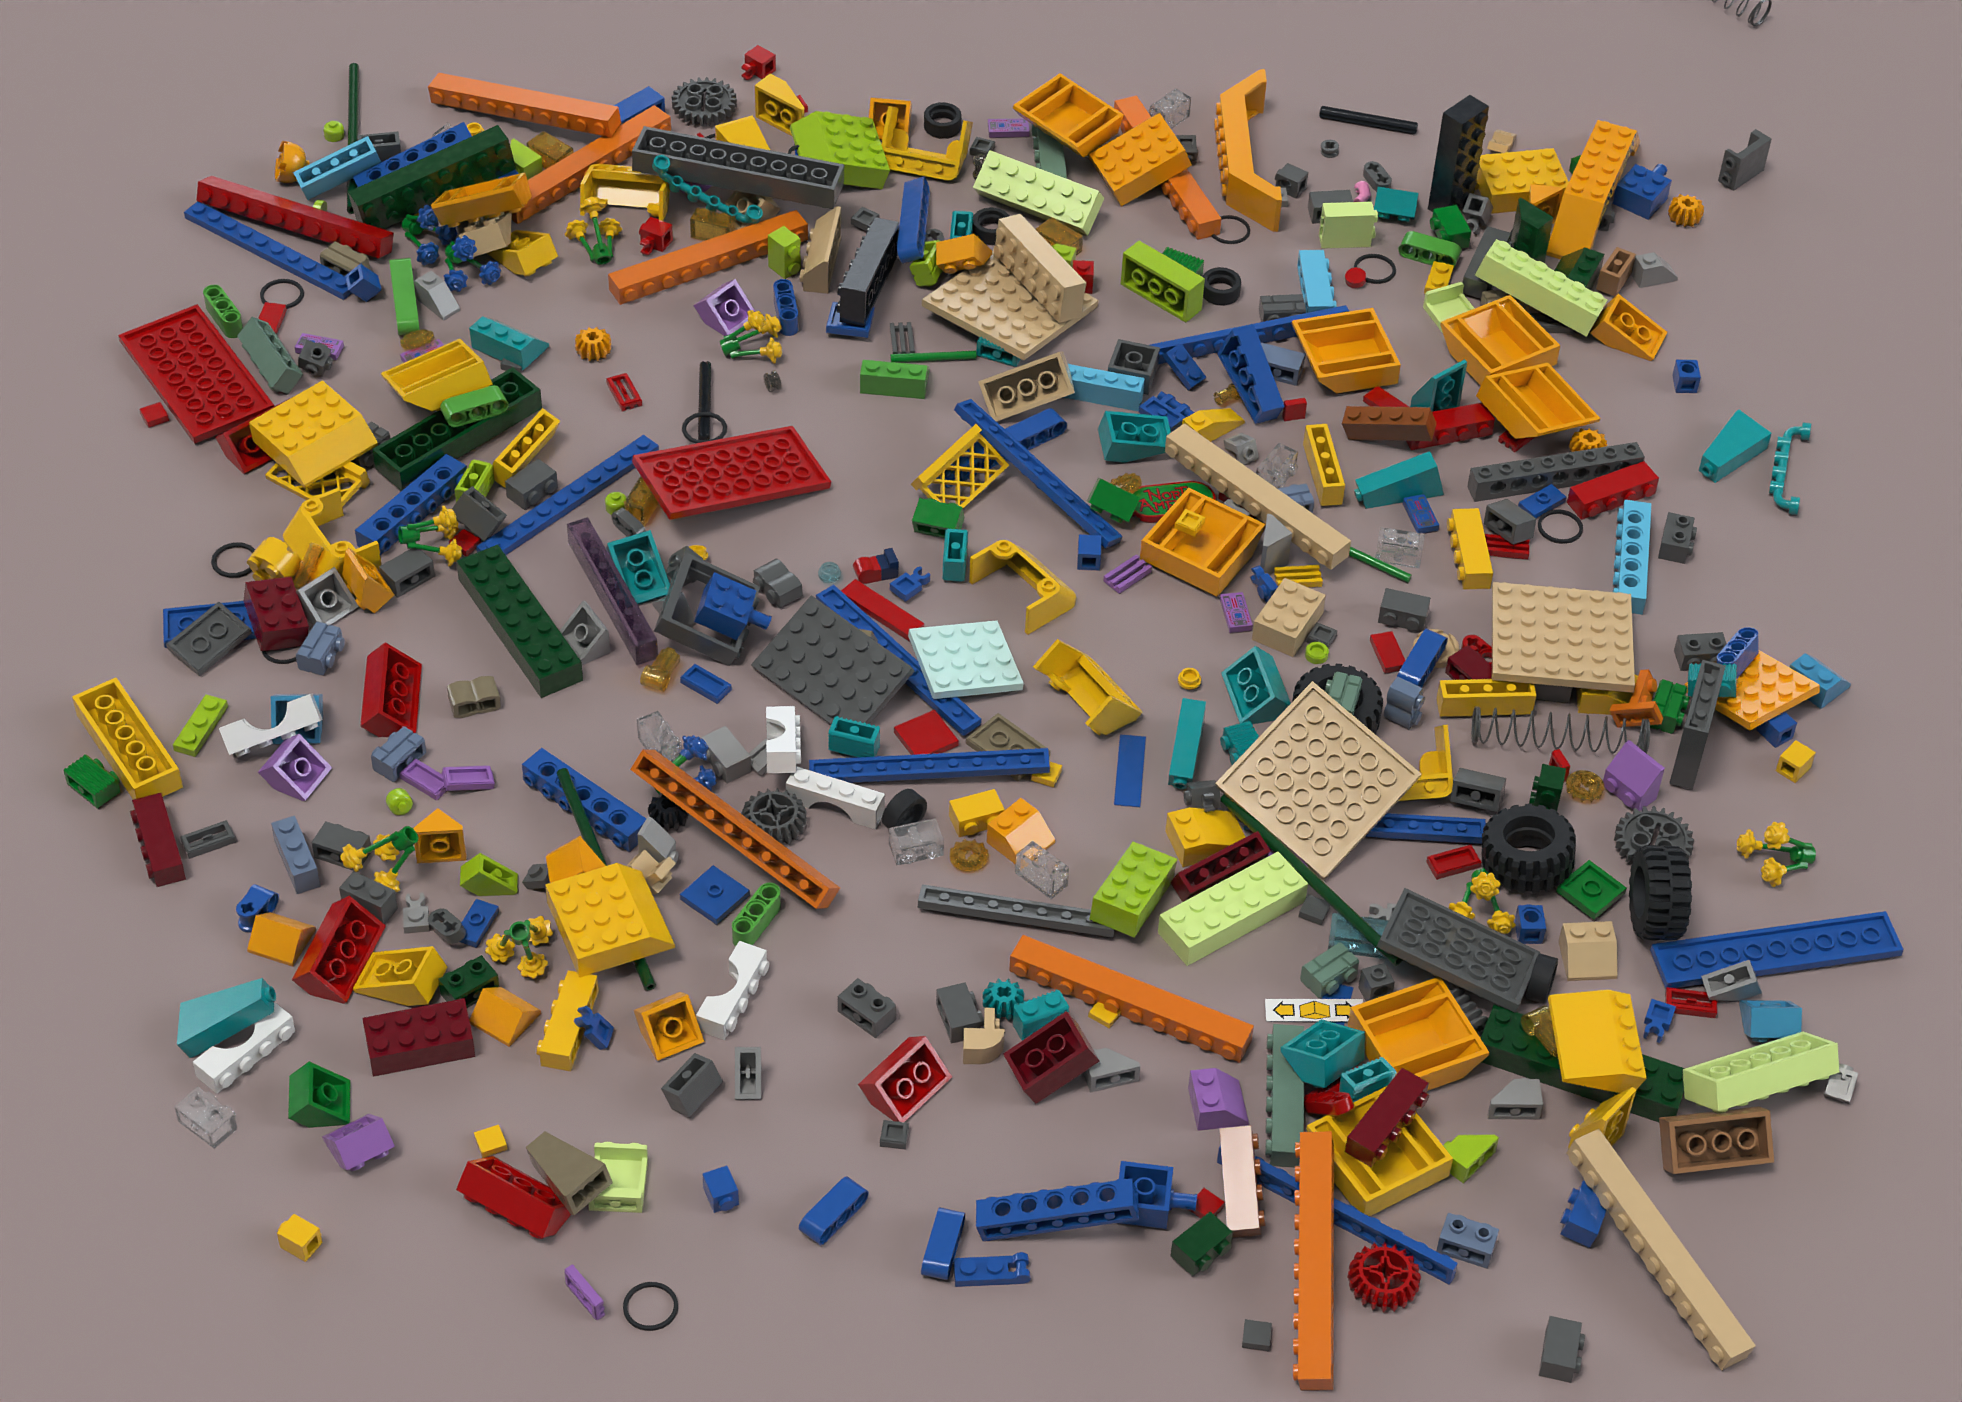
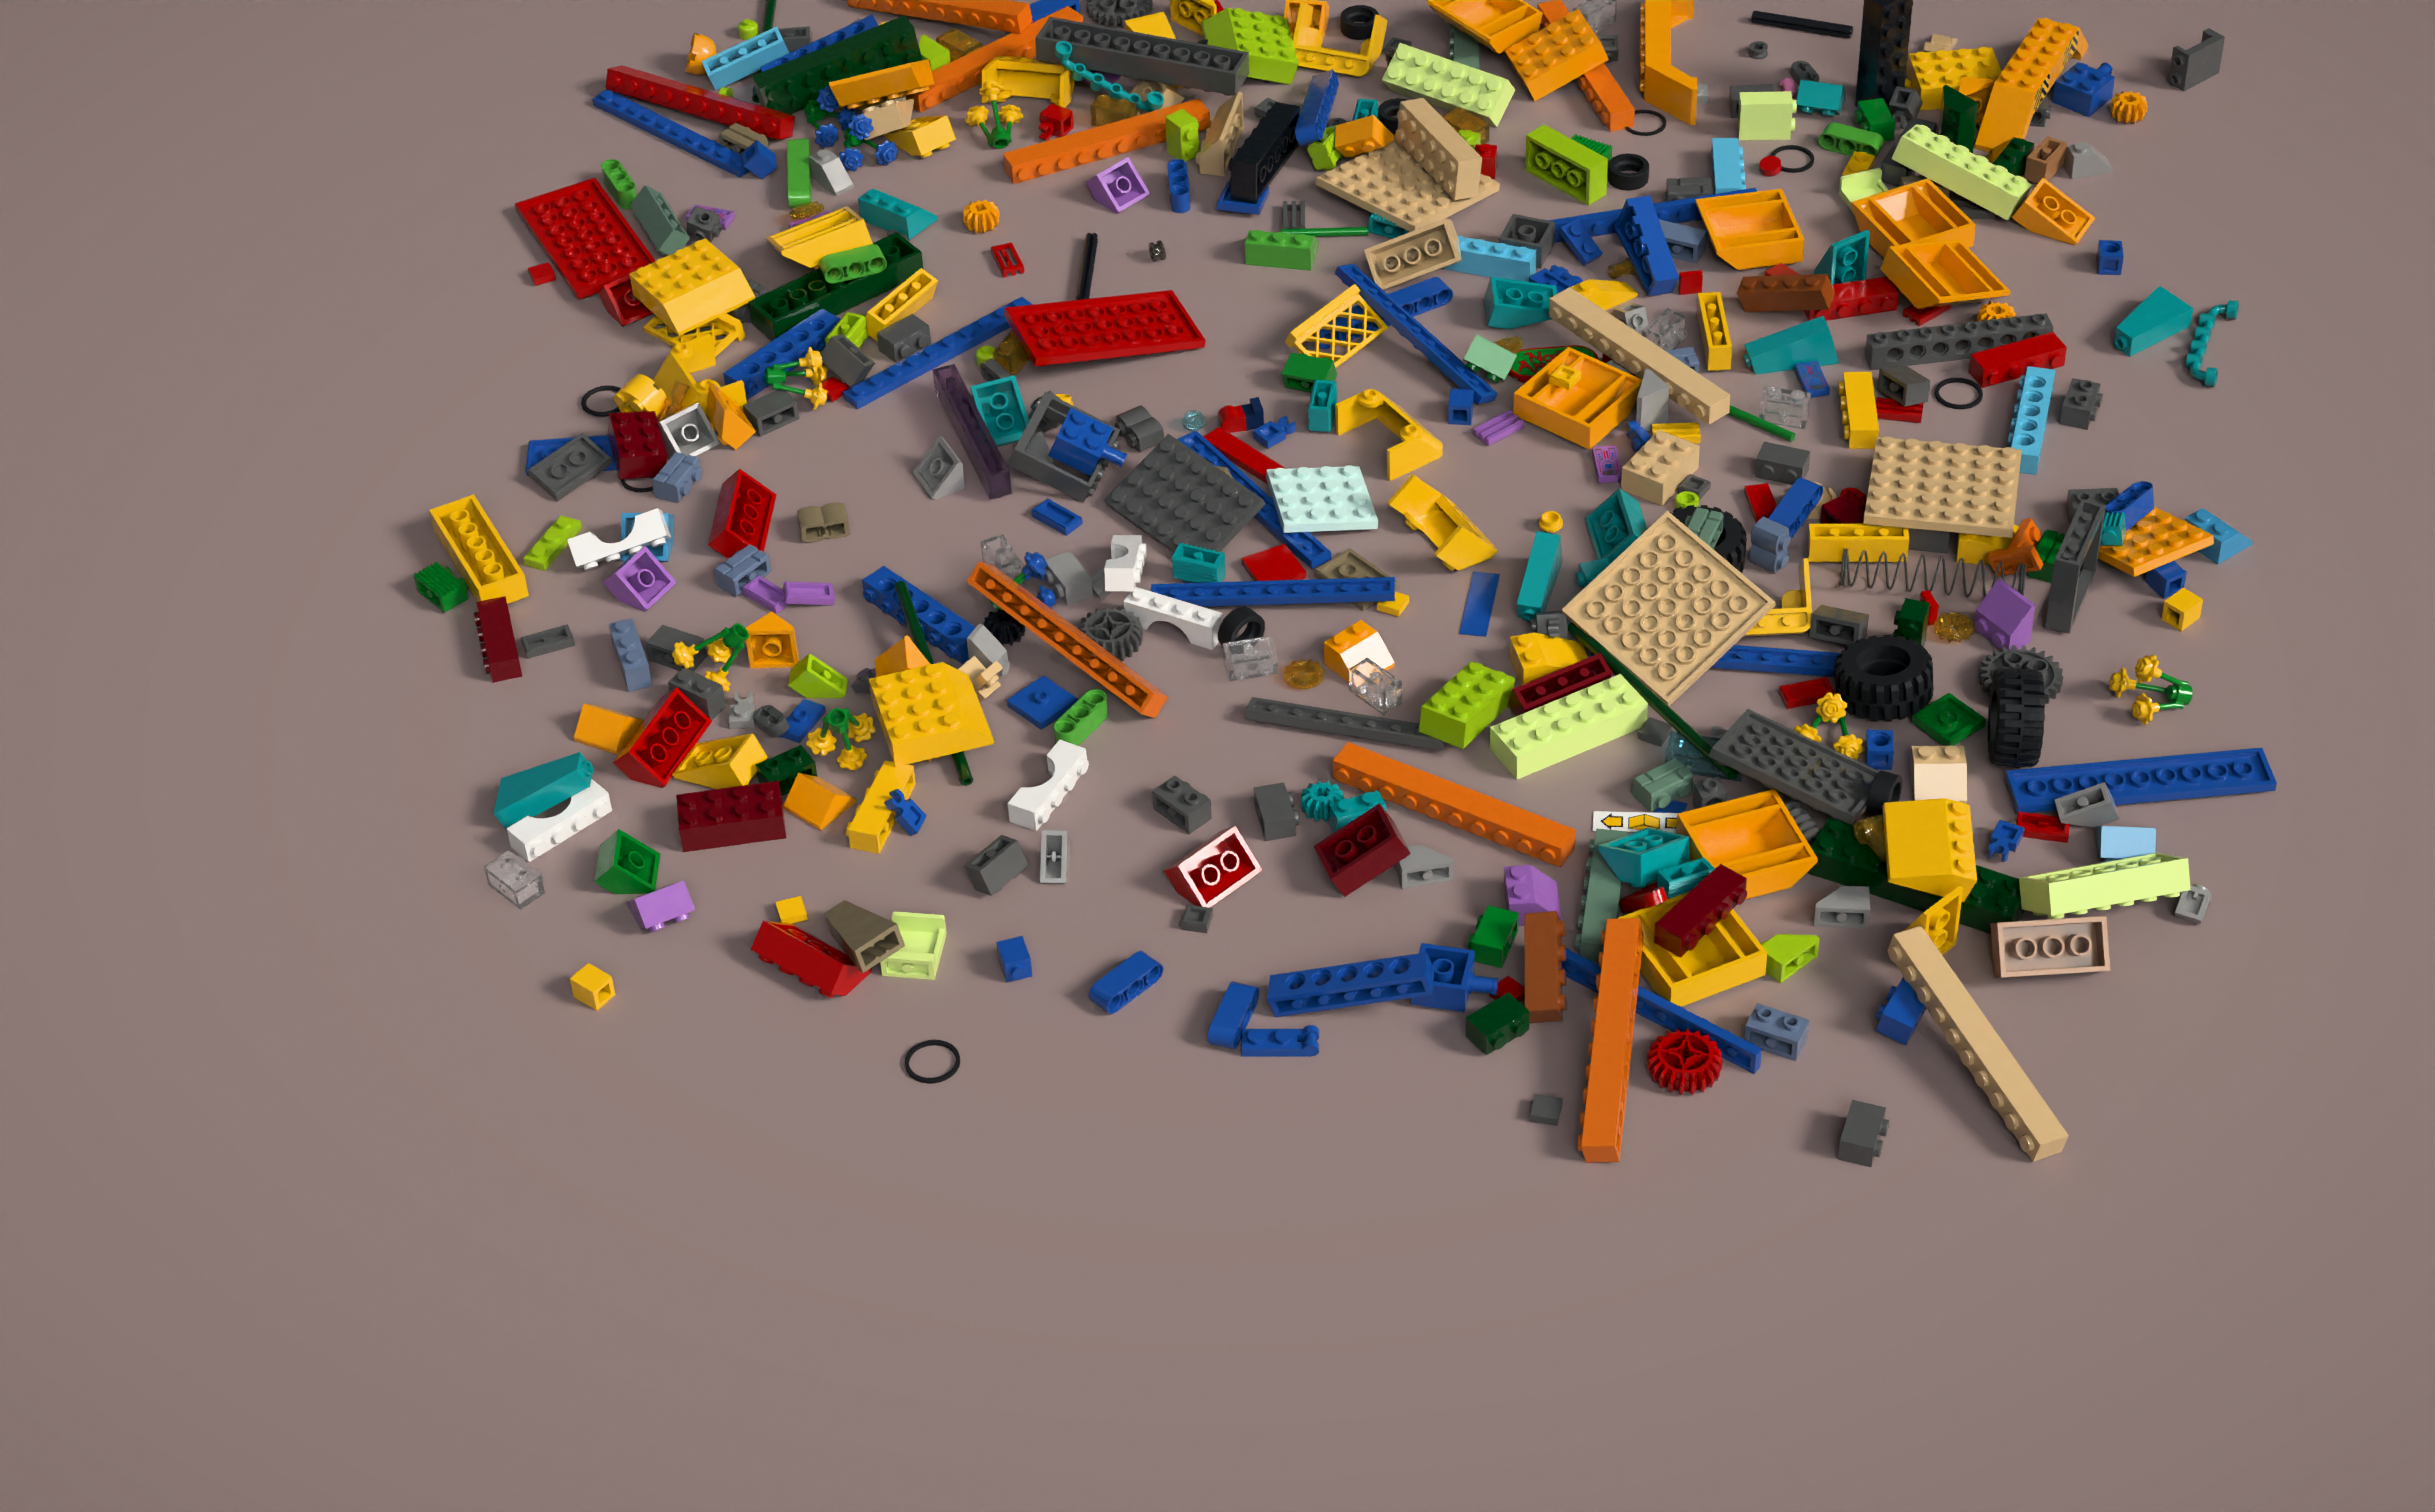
camera: 10 degrees right, 5 degrees down
blue piece [236,884,279,932] -> none
red tile [258,302,287,335] -> none
black piece [260,279,304,309] -> none
lime piece [386,788,413,815] -> none
dark green brick [456,544,583,698] -> none
medium lavender tile [564,1264,605,1320] -> none
light orange slope [633,992,704,1061] -> none
clear yellow piece [640,647,680,692] -> none
black piece [682,412,727,444] -> none
yellow plant [720,310,782,364] -> none
yellow brick [949,789,1005,837] -> none
tan brick [963,1008,1005,1064] -> none
medium lavender tile [988,118,1030,138] -> none
yellow tile [1088,1002,1121,1028] -> none
dark grey brick [1275,163,1309,198] -> none
blue plate [1518,484,1567,518] -> none
none -> green brick [1468,905,1519,968]

